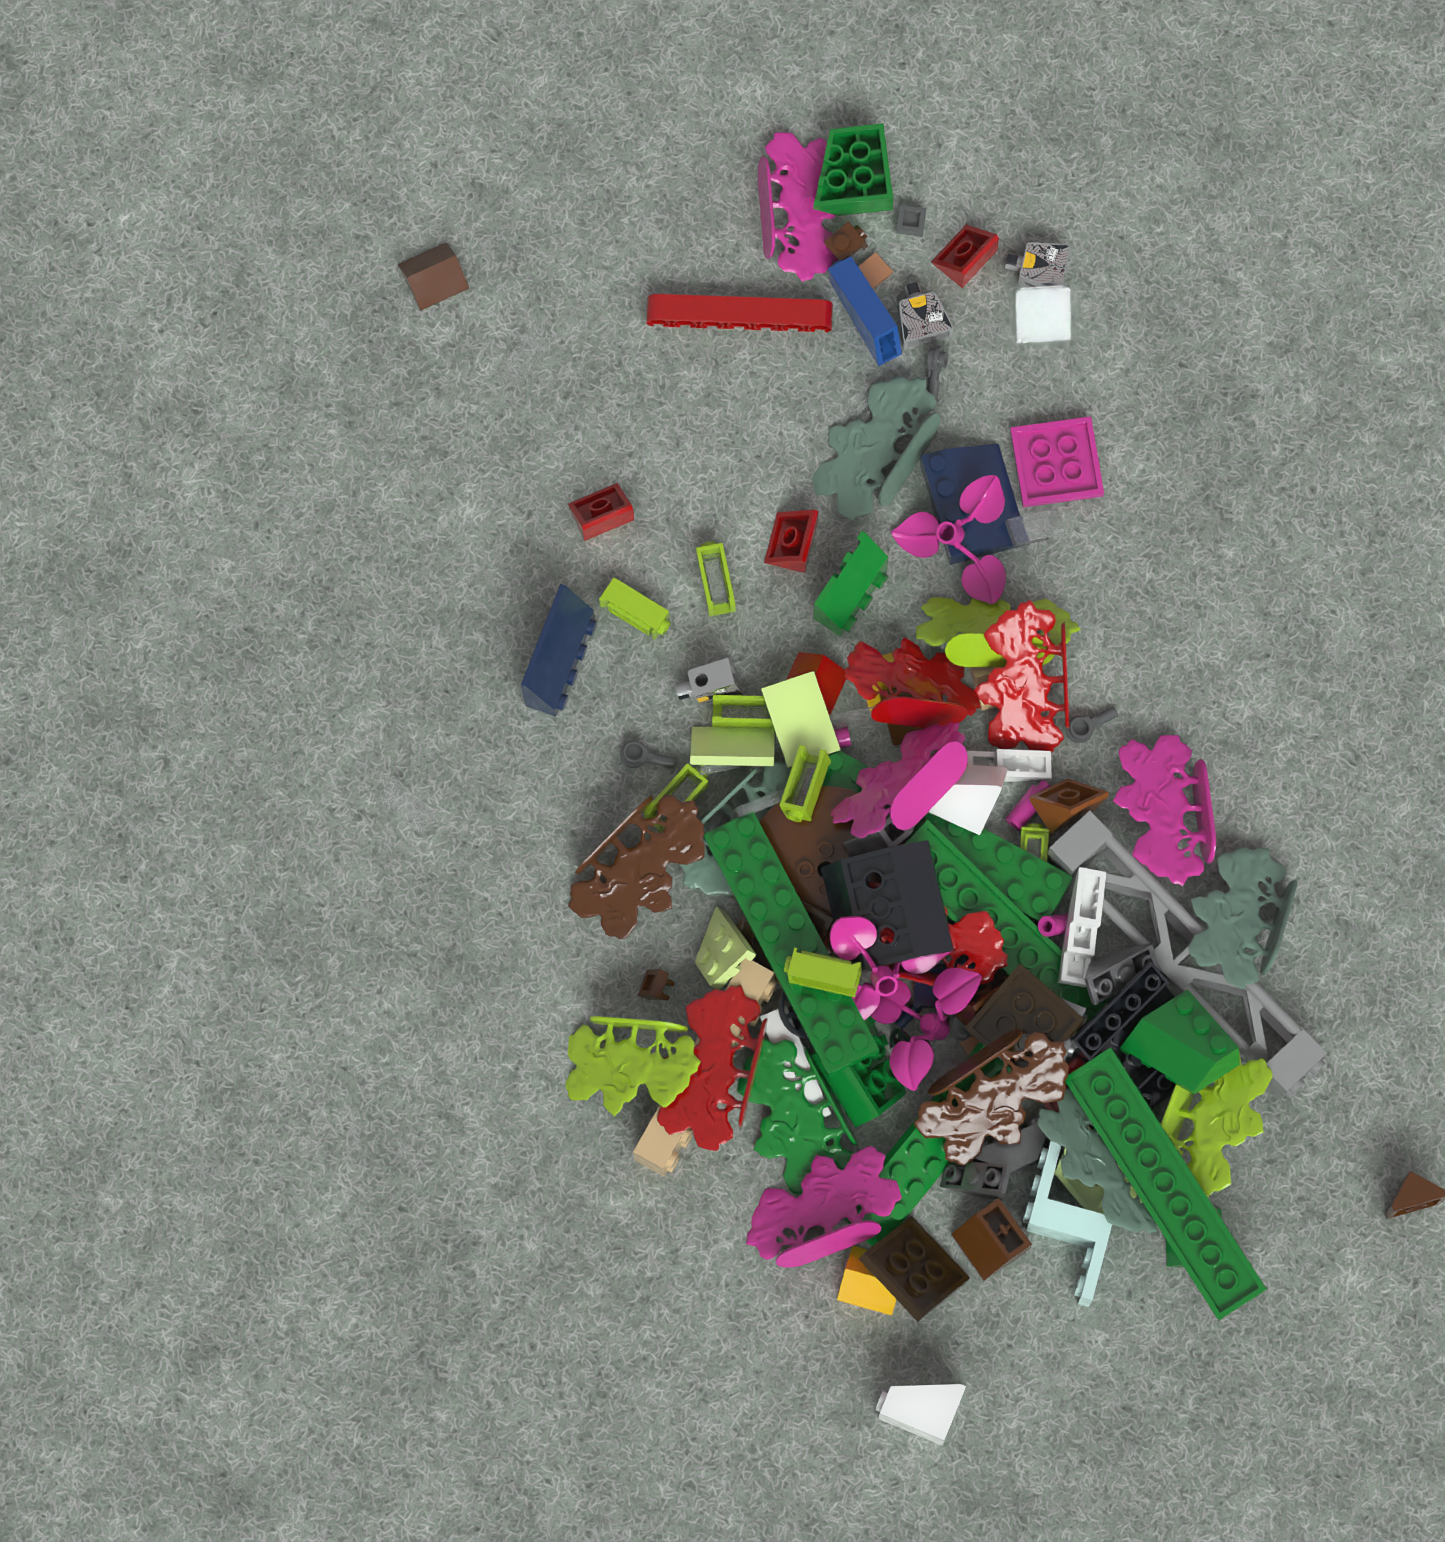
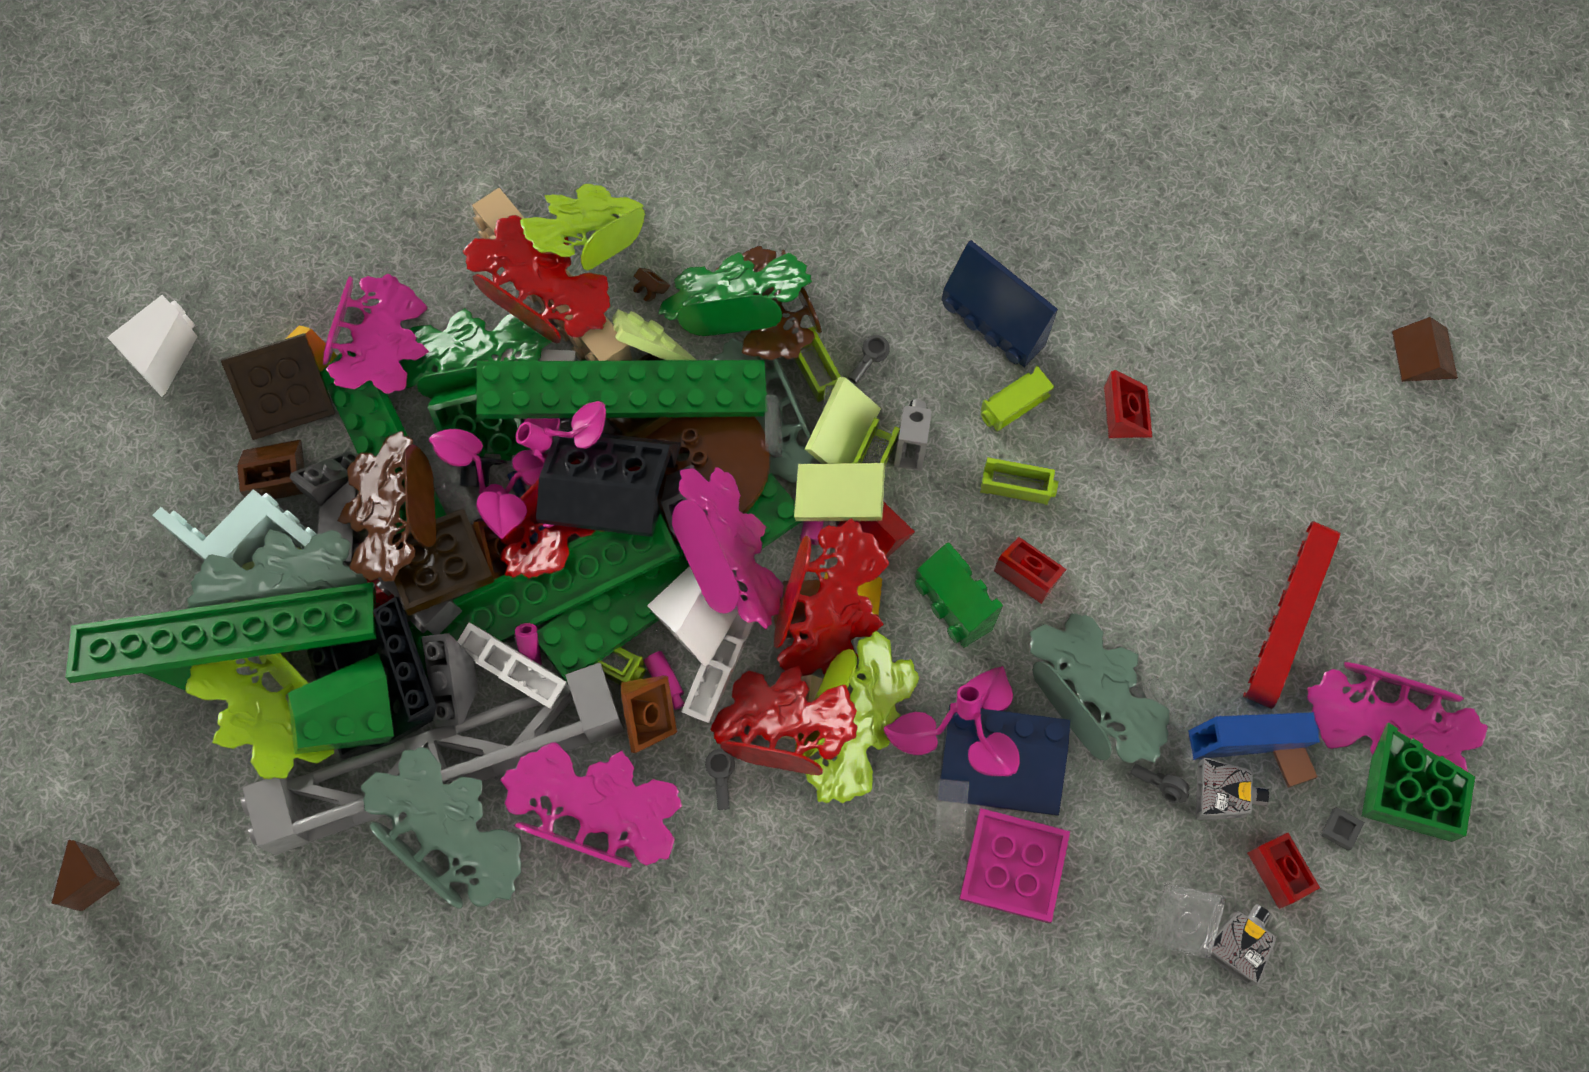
camera: 110 degrees right, 5 degrees down
lime window [779,745,831,822] -> none
lime window [784,947,862,997] -> none
reddish brown bracket [824,221,868,261] -> none
none -> green plant [658,252,812,336]

